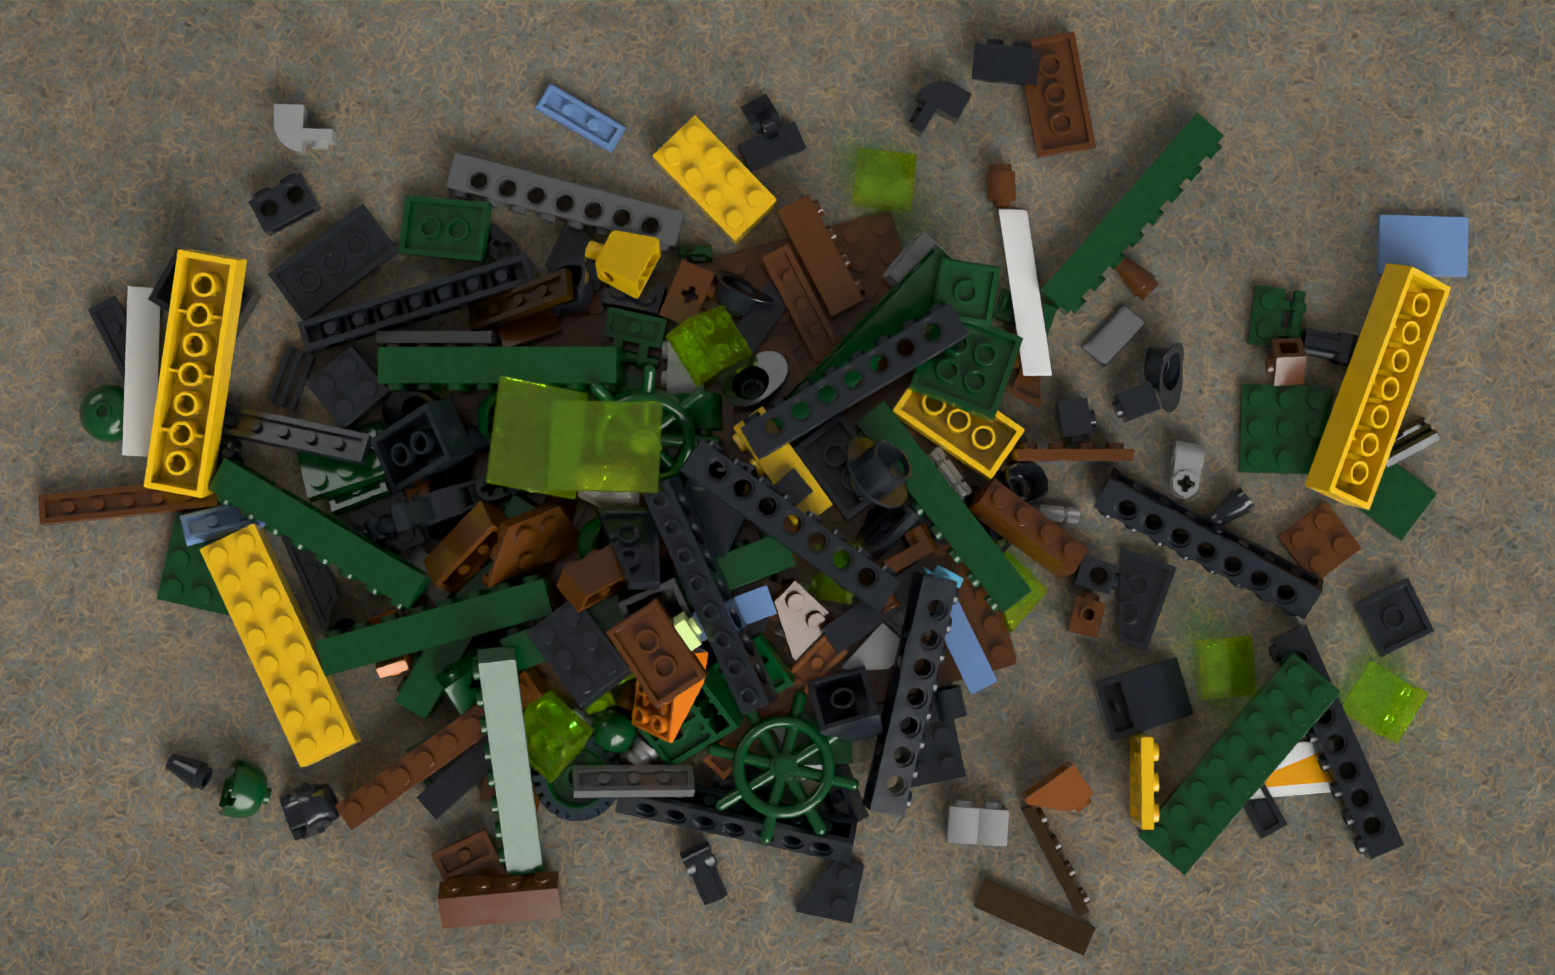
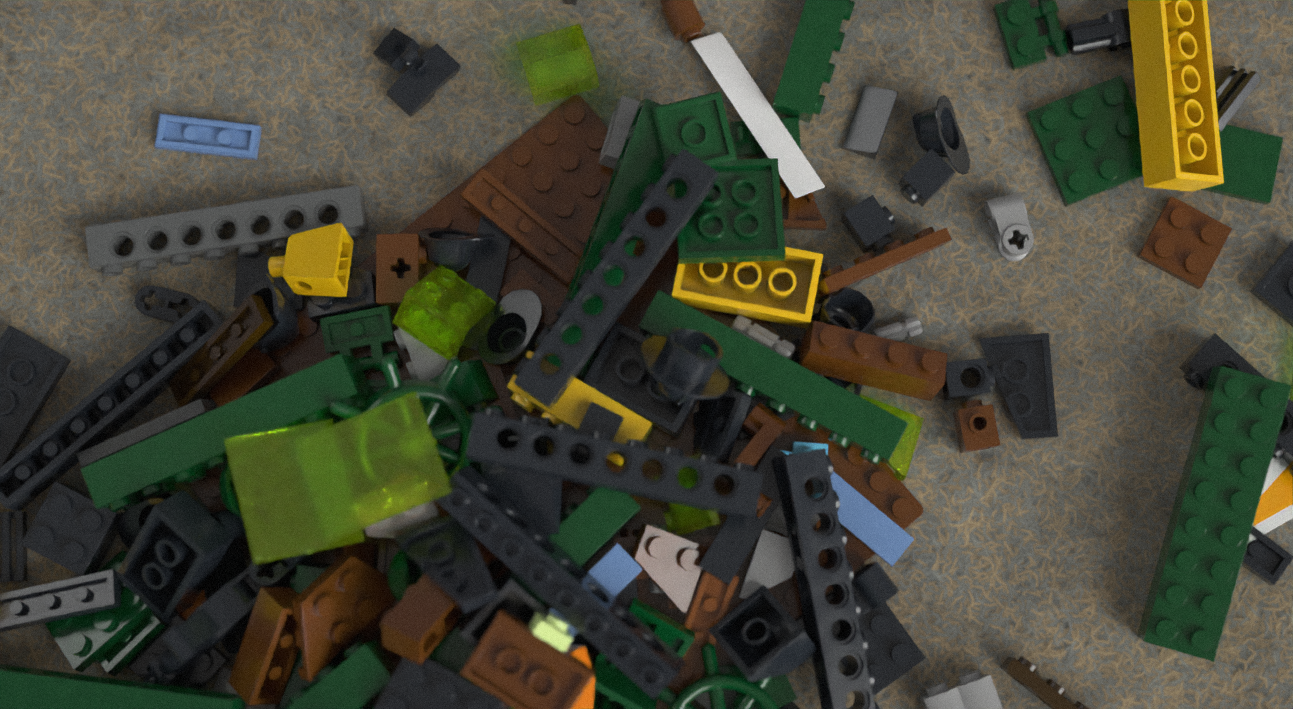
camera: 25 degrees left, 5 degrees down
dark green plate [398,195,493,263] -> none
yellow brick [652,115,777,245] -> none
dark green piece [678,244,712,263] -> none
reddish brown brick [777,195,866,319] -> none
dark orange slope [1019,761,1094,812] -> none
black slope [1091,657,1193,740] -> none
black brick [1094,467,1324,619] -> none
reddish brown cone [1115,257,1159,300] -> none
yellow plate [1129,732,1159,830] -> none
clear neon green slope [1192,635,1256,699] -> none
black cone [1209,487,1255,525] -> none
reddish brown brick [1265,338,1307,386] -> none

